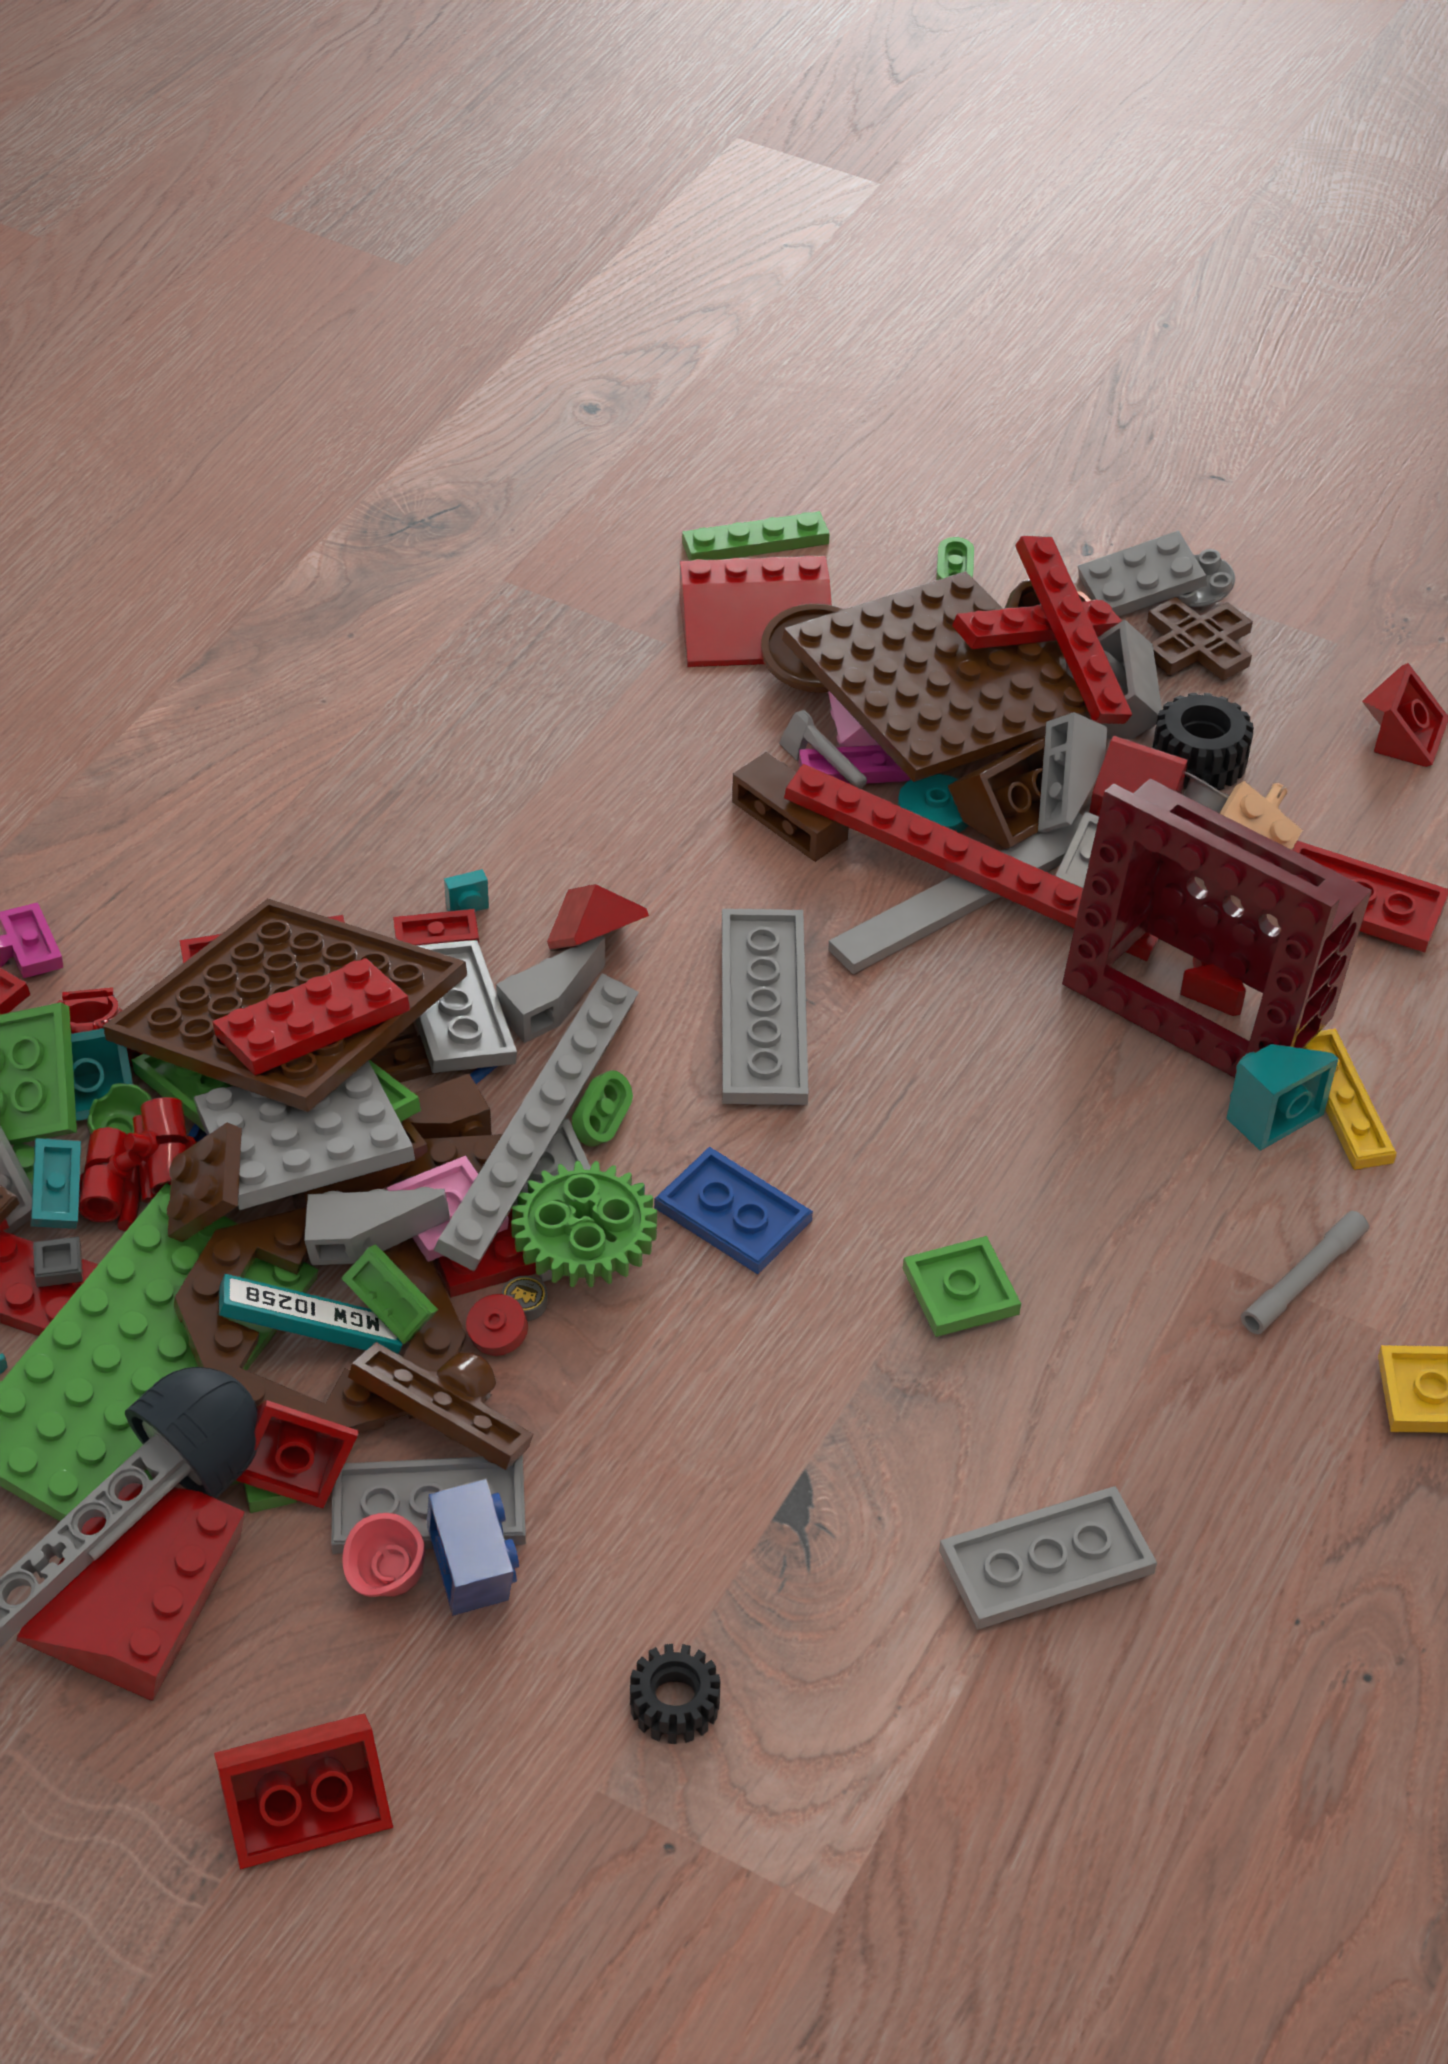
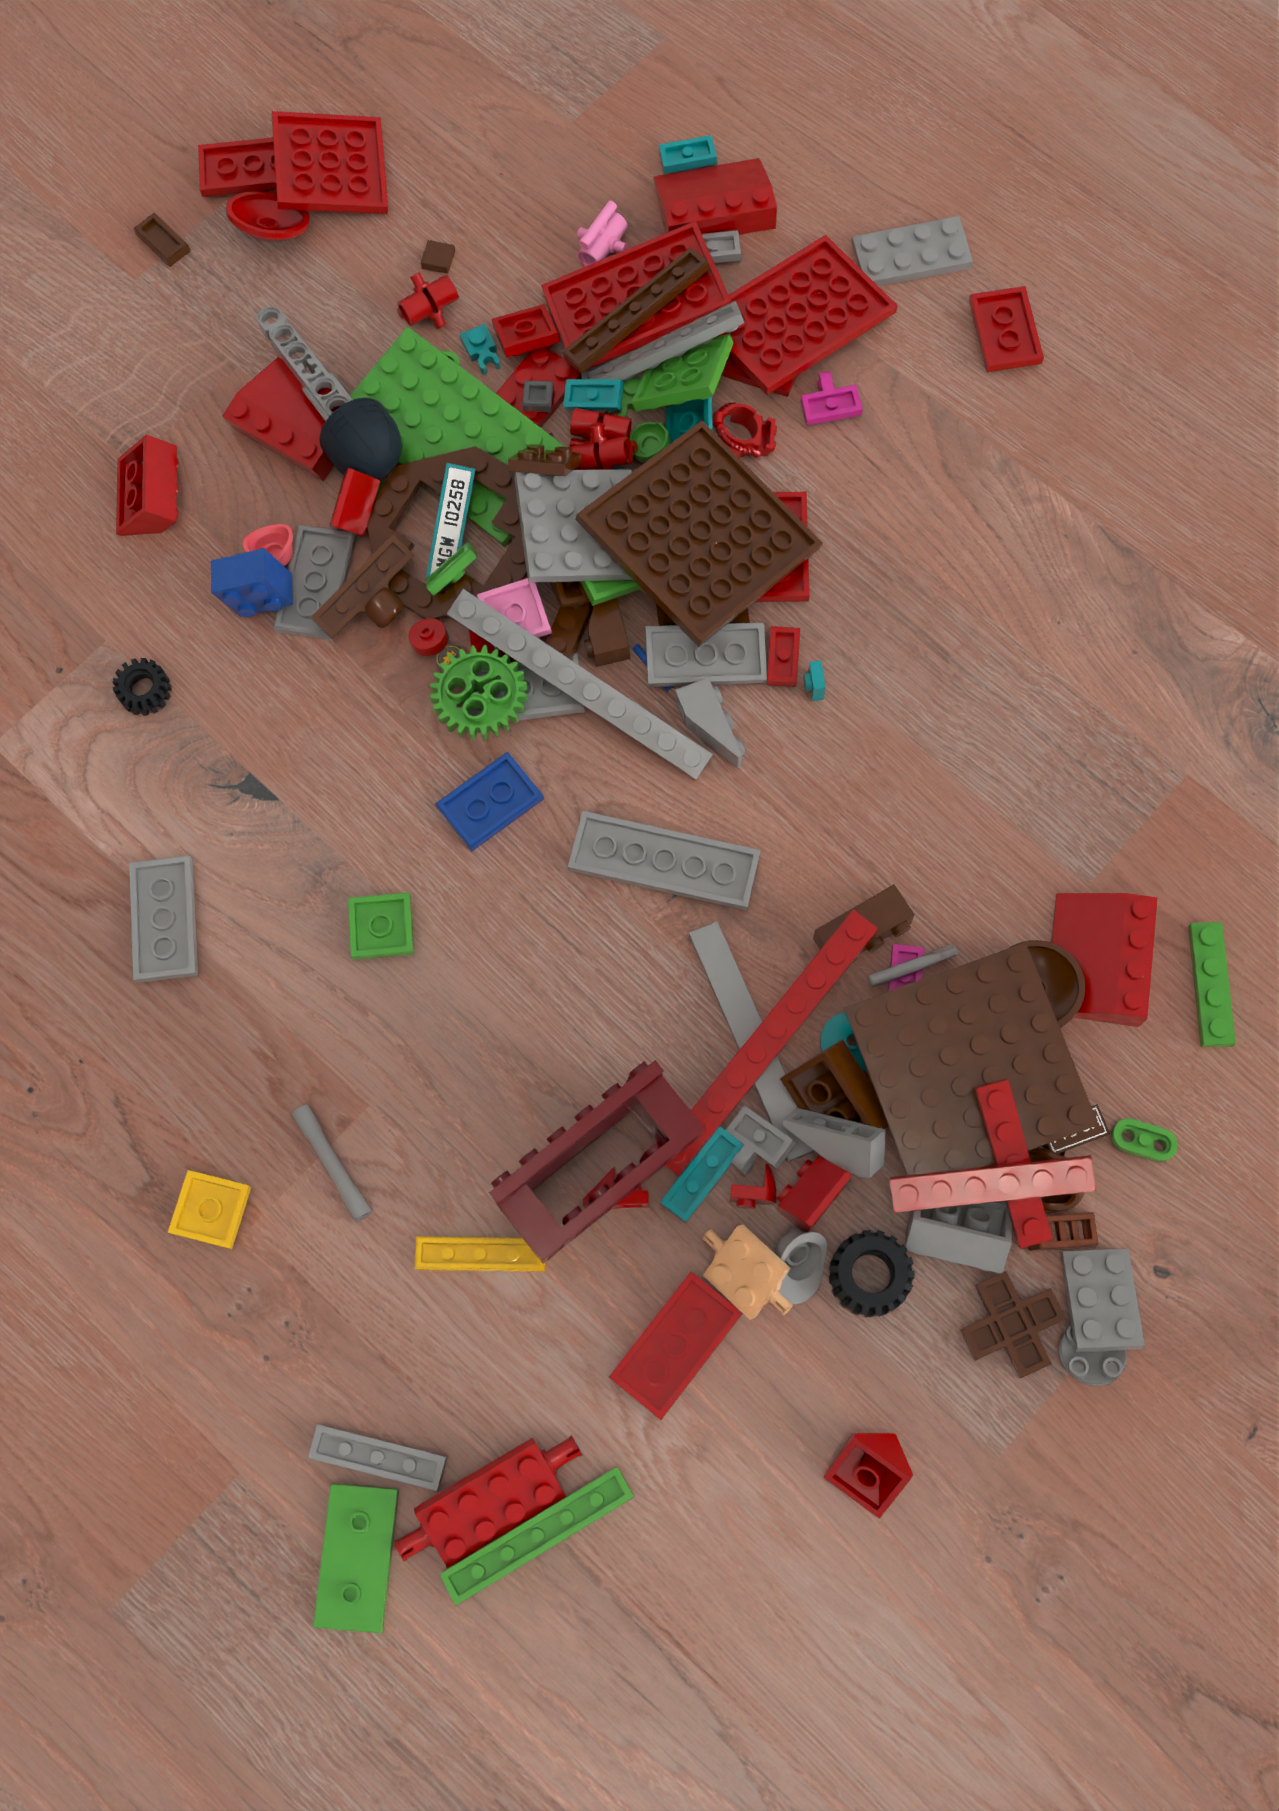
camera: 110 degrees right, 25 degrees up
red plate [212,958,410,1076] -> none
light grey slope [304,1187,450,1265] -> none
red slope [547,884,649,950] -> none
bright green plate [572,1070,633,1147] -> none
teal slope [1226,1044,1339,1151] -> none

